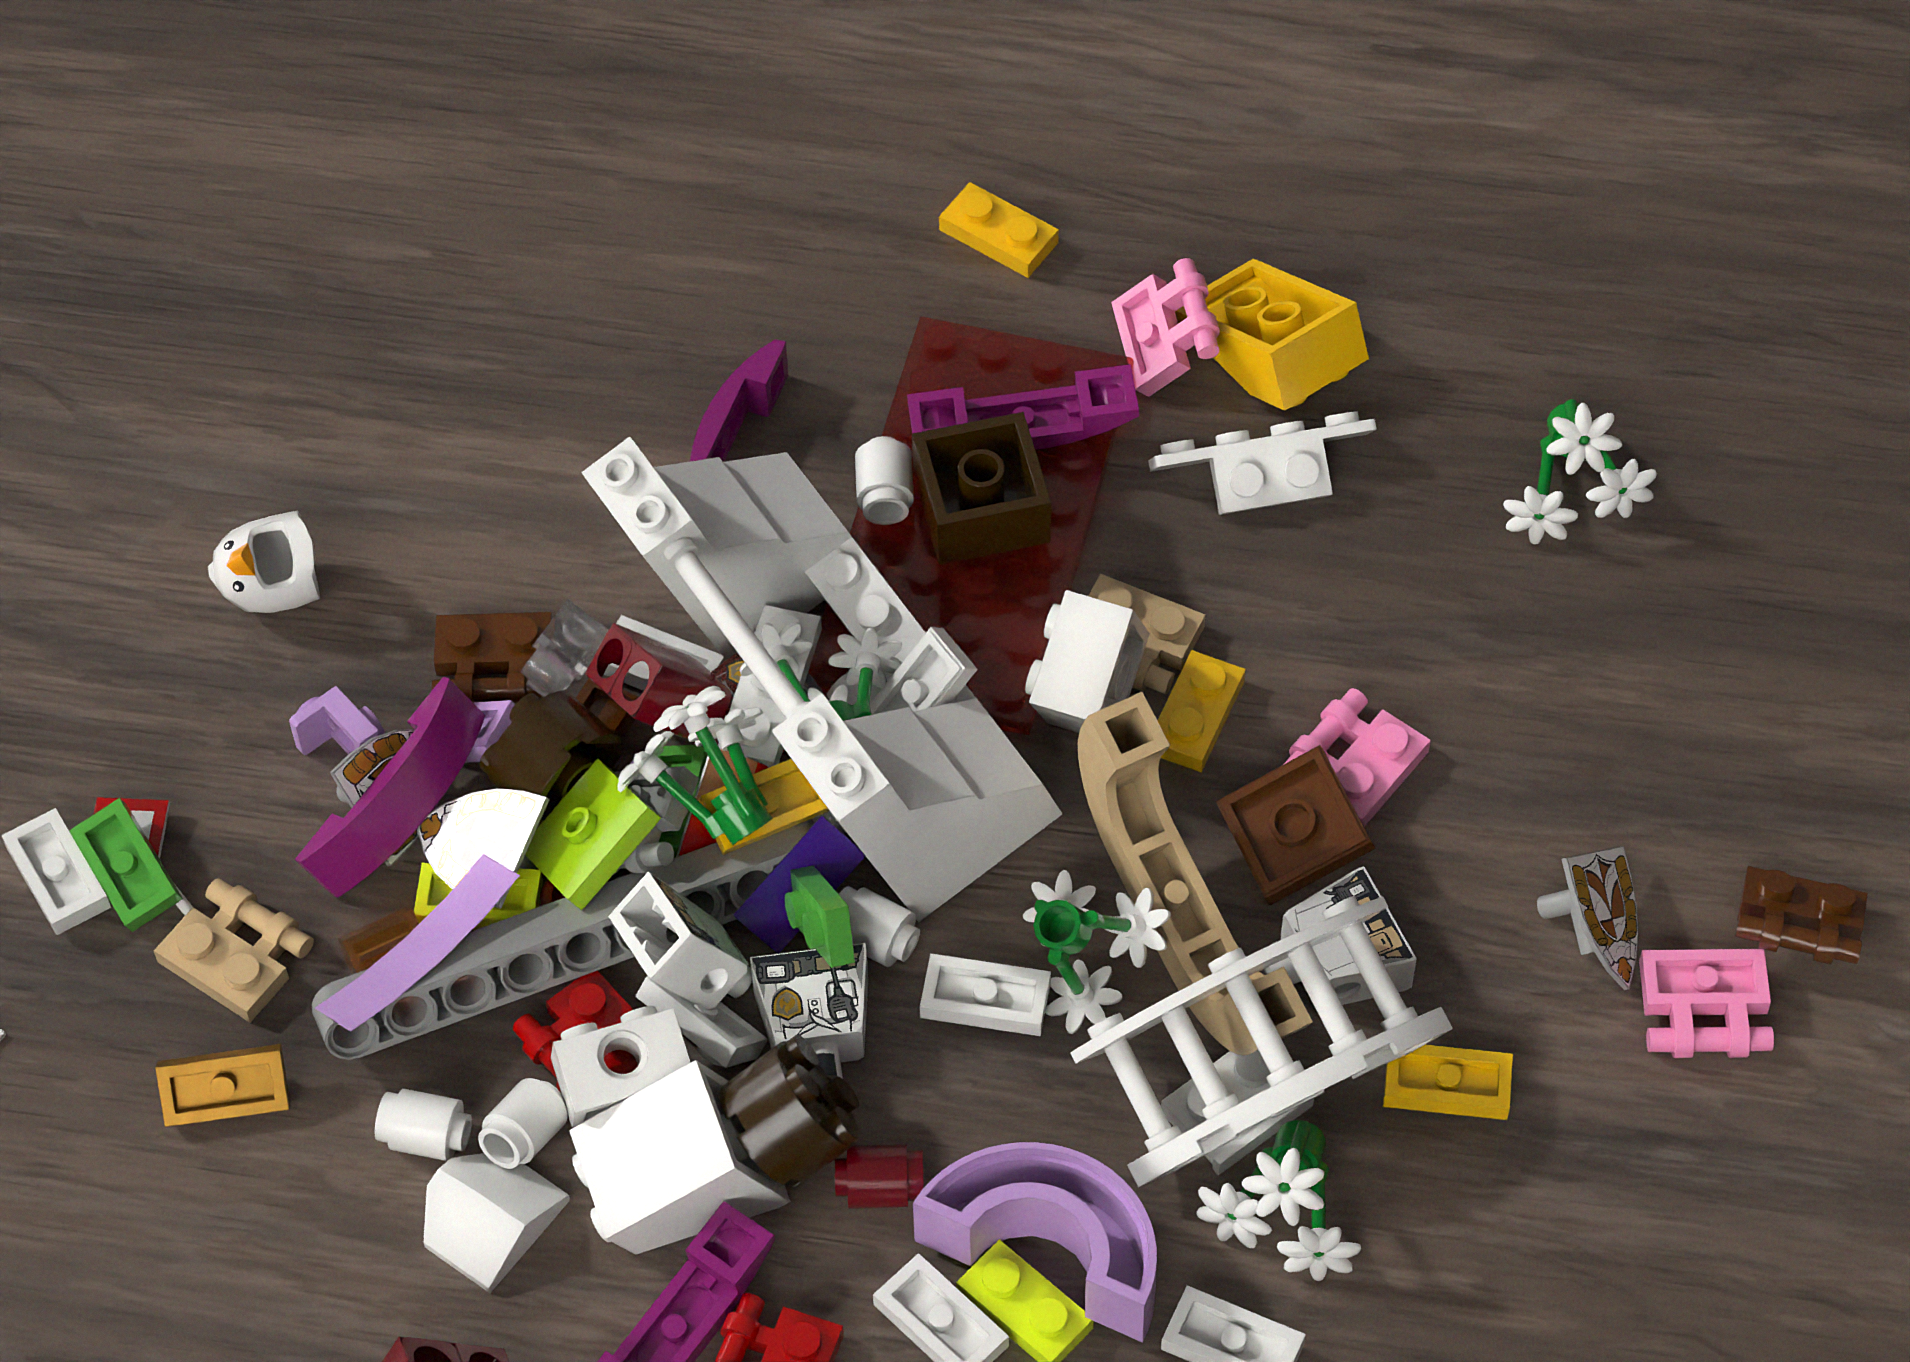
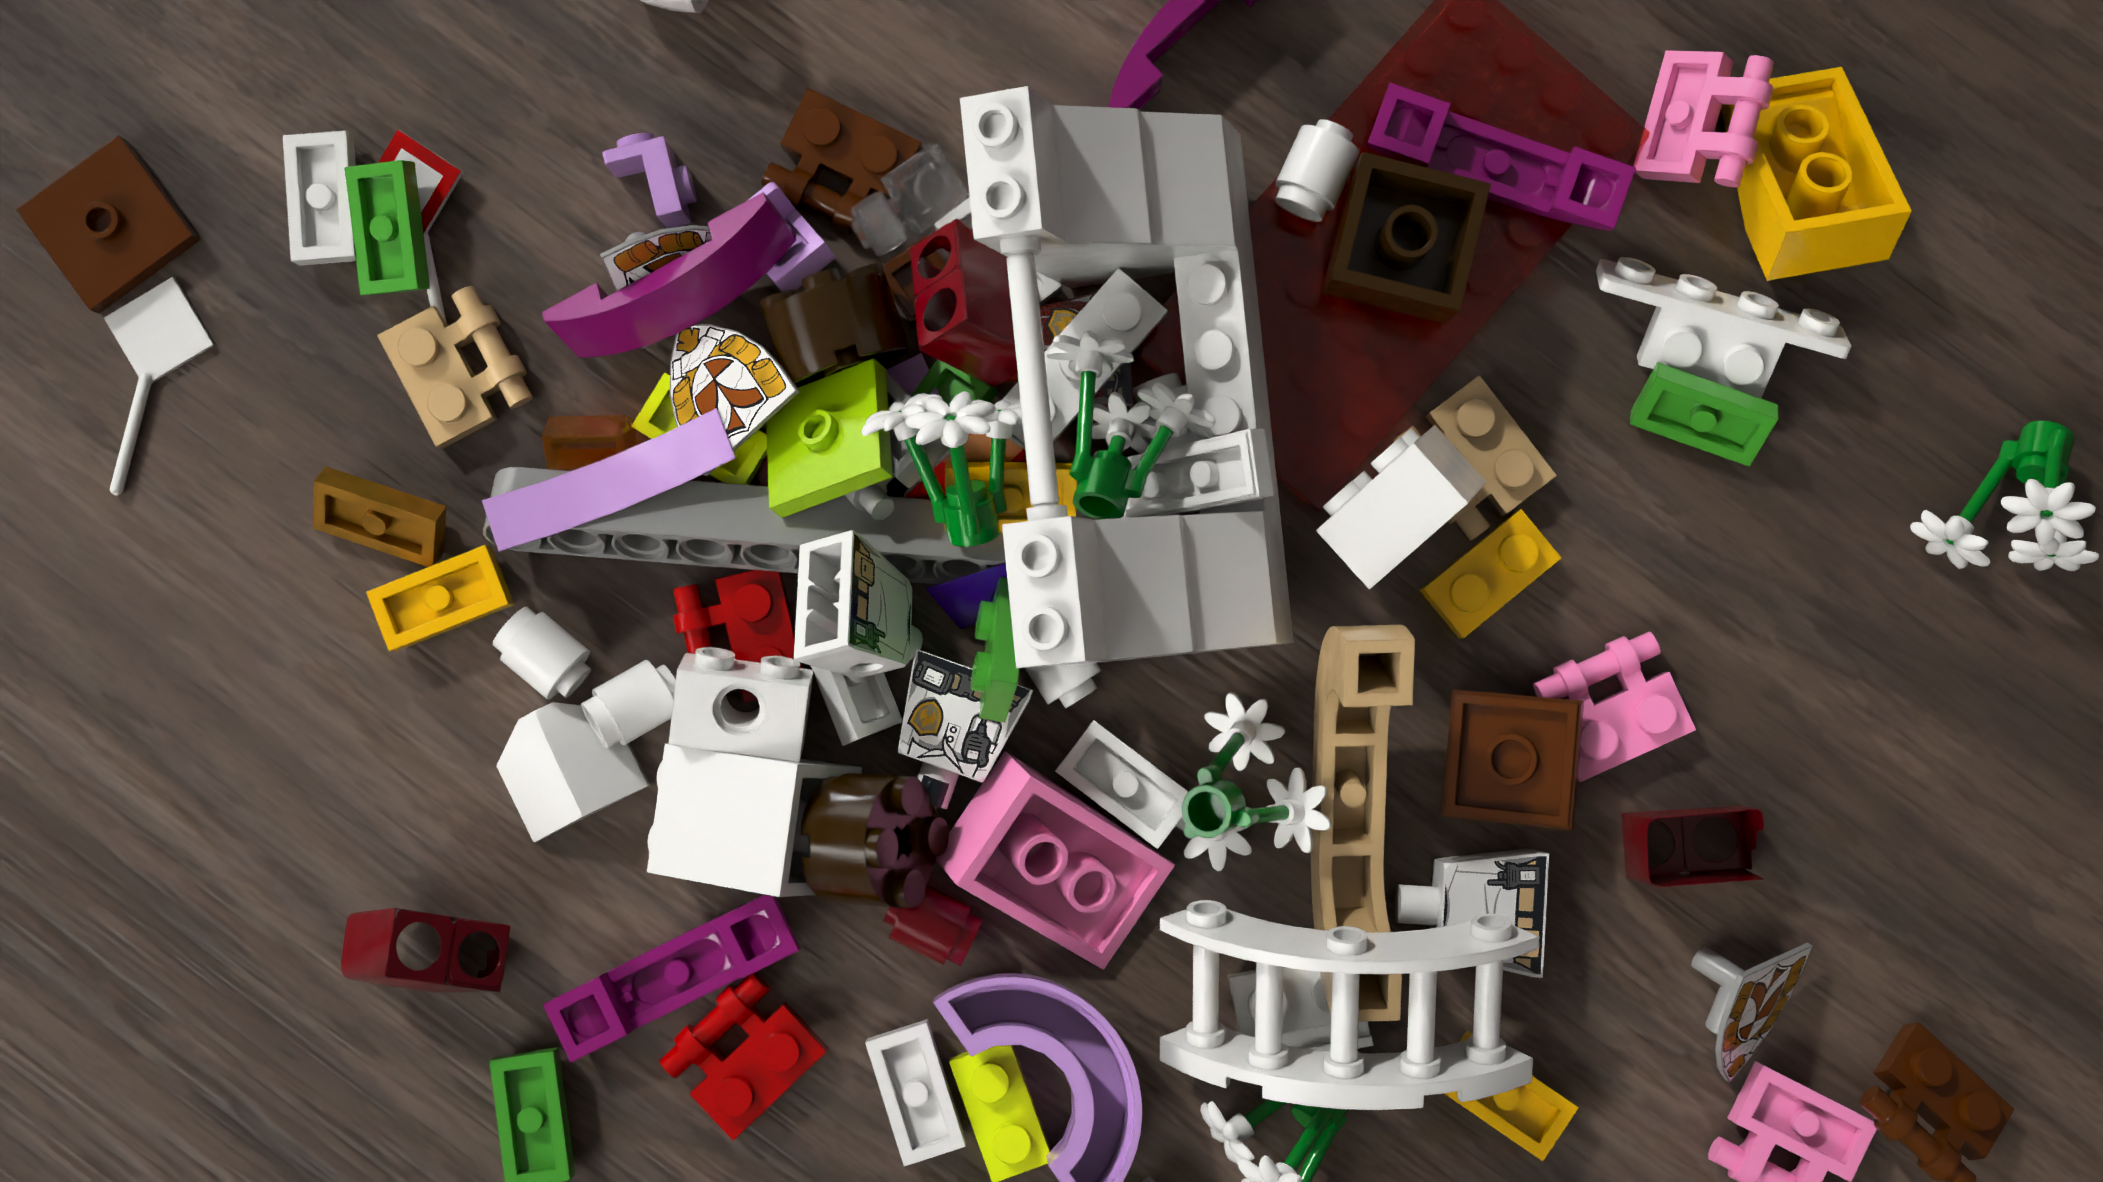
camera: 25 degrees right, 30 degrees up
none -> yellow plate [366,545,514,652]
none -> bright pink slope [936,751,1175,970]
none -> dark red piece [1621,805,1764,887]
none -> bright green plate [1630,362,1778,466]

